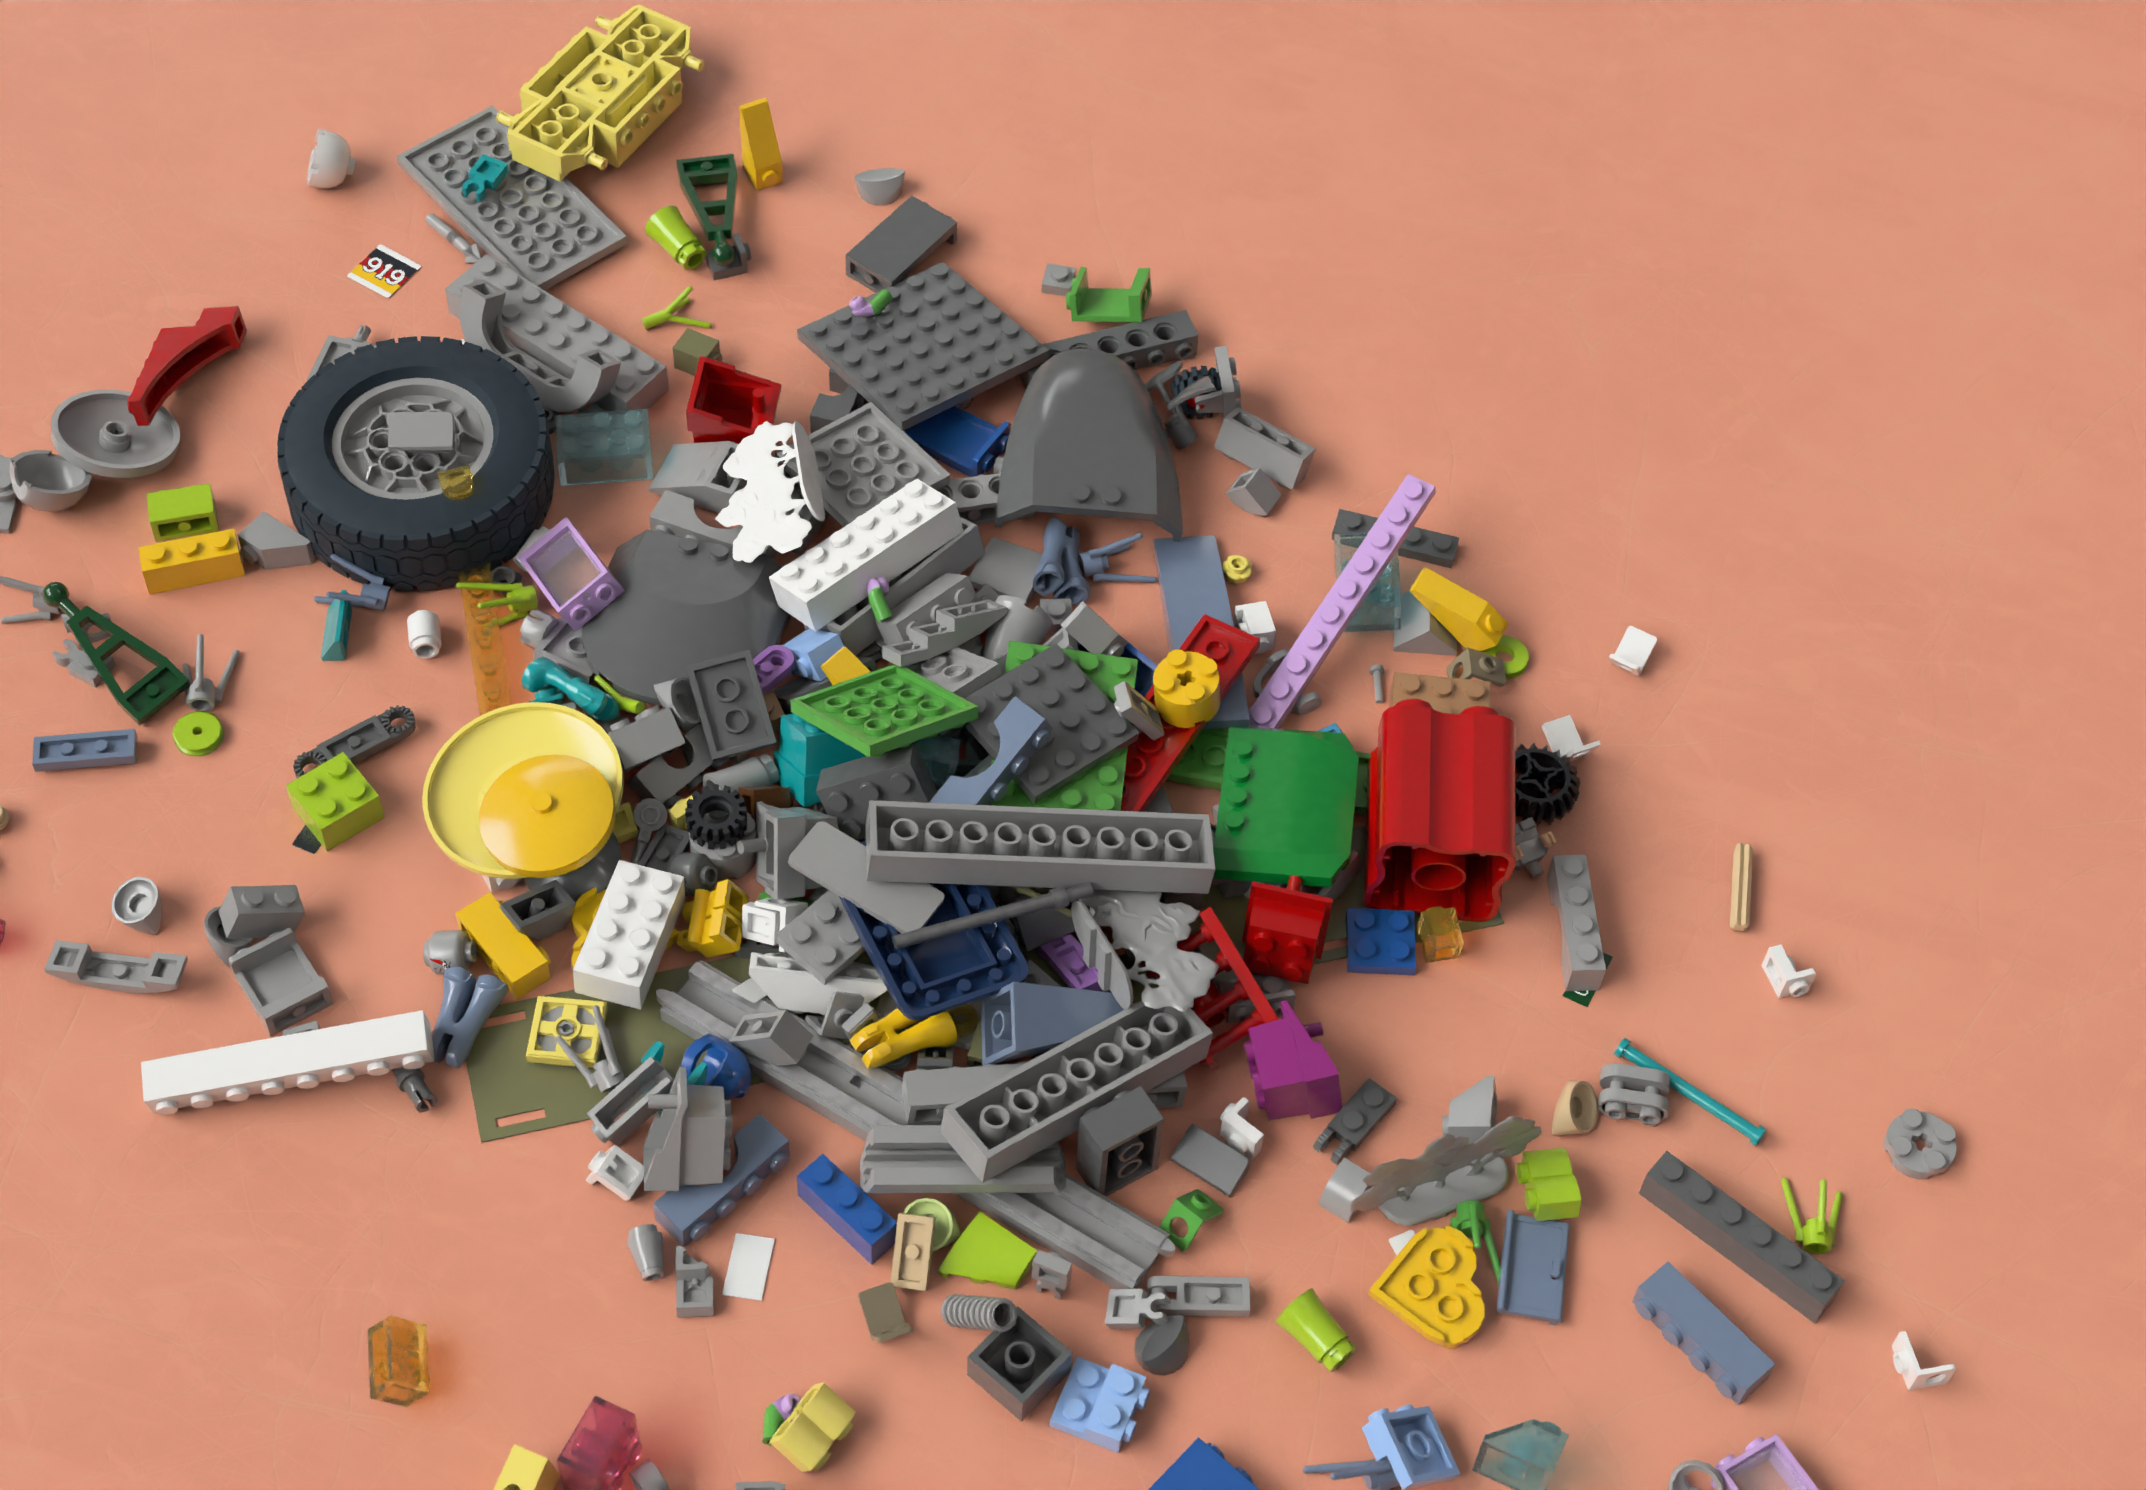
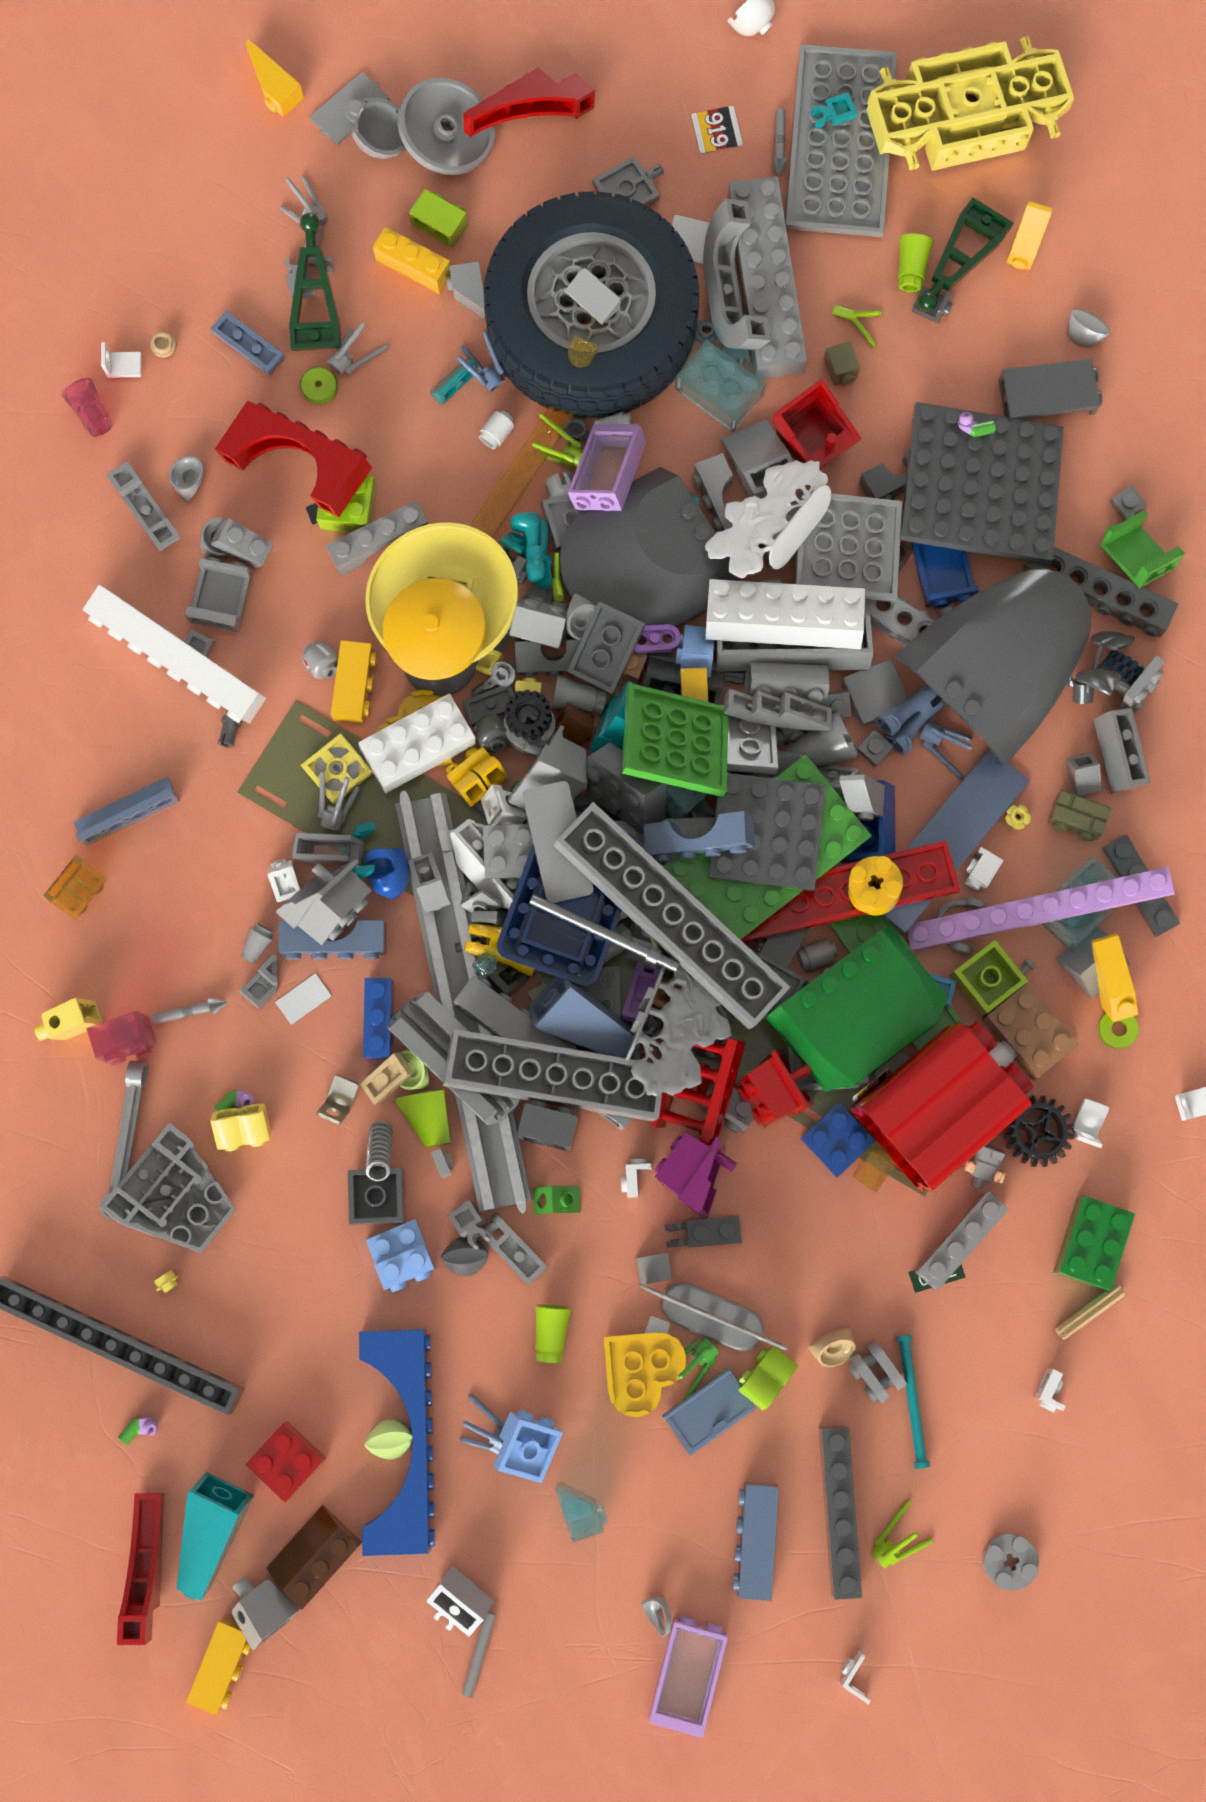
camera: 50 degrees right, 25 degrees up
dark grey plate [293,705,416,778] -> none
sand blue piece [431,966,508,1068] -> none
dark grey slope [499,879,576,940] -> none
bright green arm [866,577,893,622] -> none
light grey plate [1114,681,1165,741] -> none
slope [1171,1124,1250,1197] -> none
light grey slope [1442,1076,1498,1144] -> none
dark tan bracket [1447,648,1506,687] -> none
none -> sand blue fence [73,777,179,847]
none -> light grey piece [152,997,228,1025]
none -> red arch [215,400,372,517]
none -> light grey arch [326,500,428,576]
none -> clear light blue plate [472,953,497,977]
none -> light grey brick [797,938,838,971]
none -> sticker [853,1068,891,1105]
none -> lime brick [949,940,1028,1017]
none -> olive brick [1048,790,1111,841]
none -> green brick [1053,1195,1135,1291]

